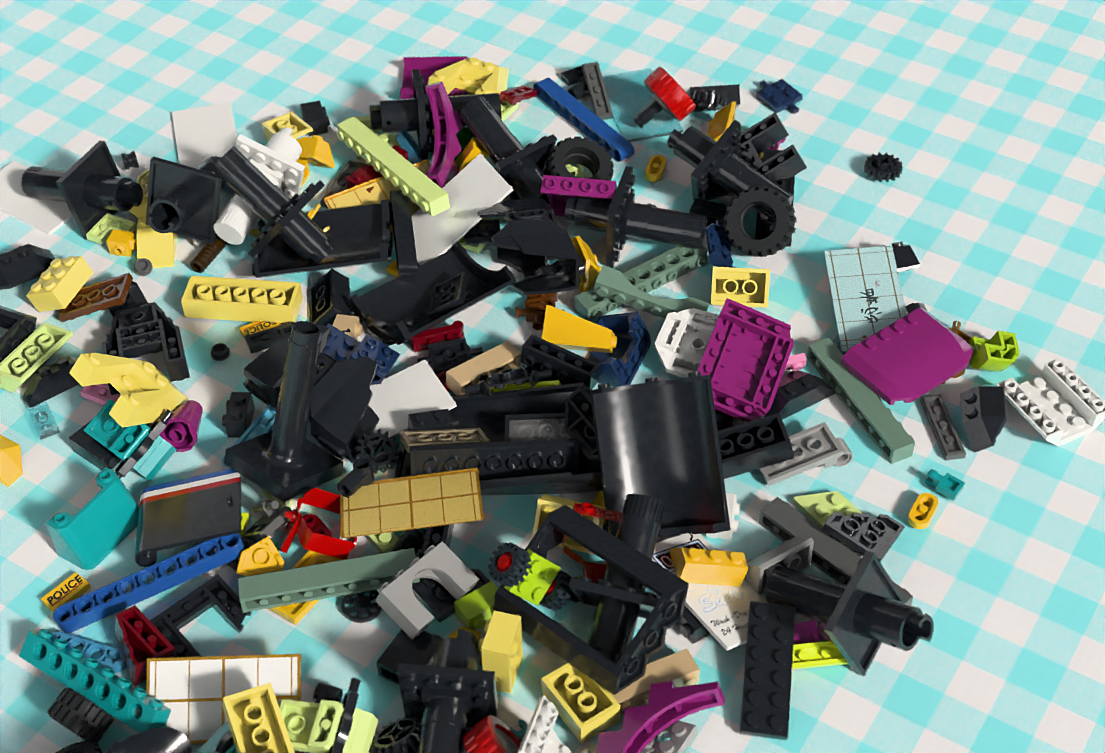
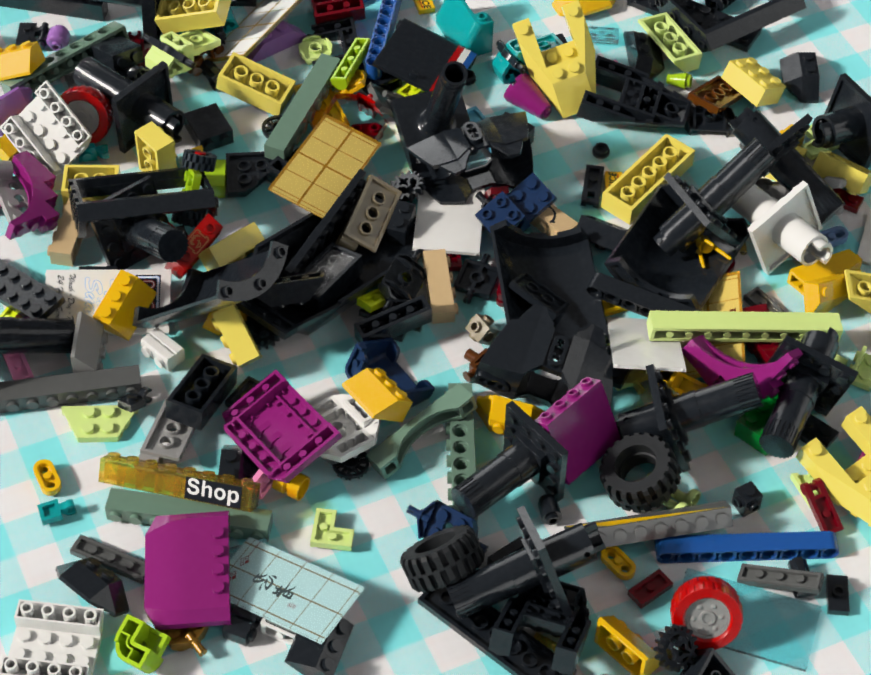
camera: 120 degrees right, 5 degrees up
black piece [337,458,374,498] -> none
light grey arch [376,541,479,640] -> none
yellow slope [542,305,617,353] -> none
light yellow brick [711,266,770,307] -> none
black plate [822,512,905,562] -> none
none -> clear yellow brick [98,452,260,512]
none -> black plate [117,387,152,412]
none -> light yellow brick [216,52,296,115]
none -> yellowish green plate [298,35,333,65]
none -> yellowish green plate [310,508,354,551]
none -> lime brick [330,38,371,90]
none -> yellow slope [342,368,413,422]
none -> dark tan brick [465,314,500,345]
none -> dark grey brick [564,500,733,547]
none -> dark red plate [627,569,673,609]
none -> lime cone [666,73,693,90]
none -> black brick [731,481,763,517]

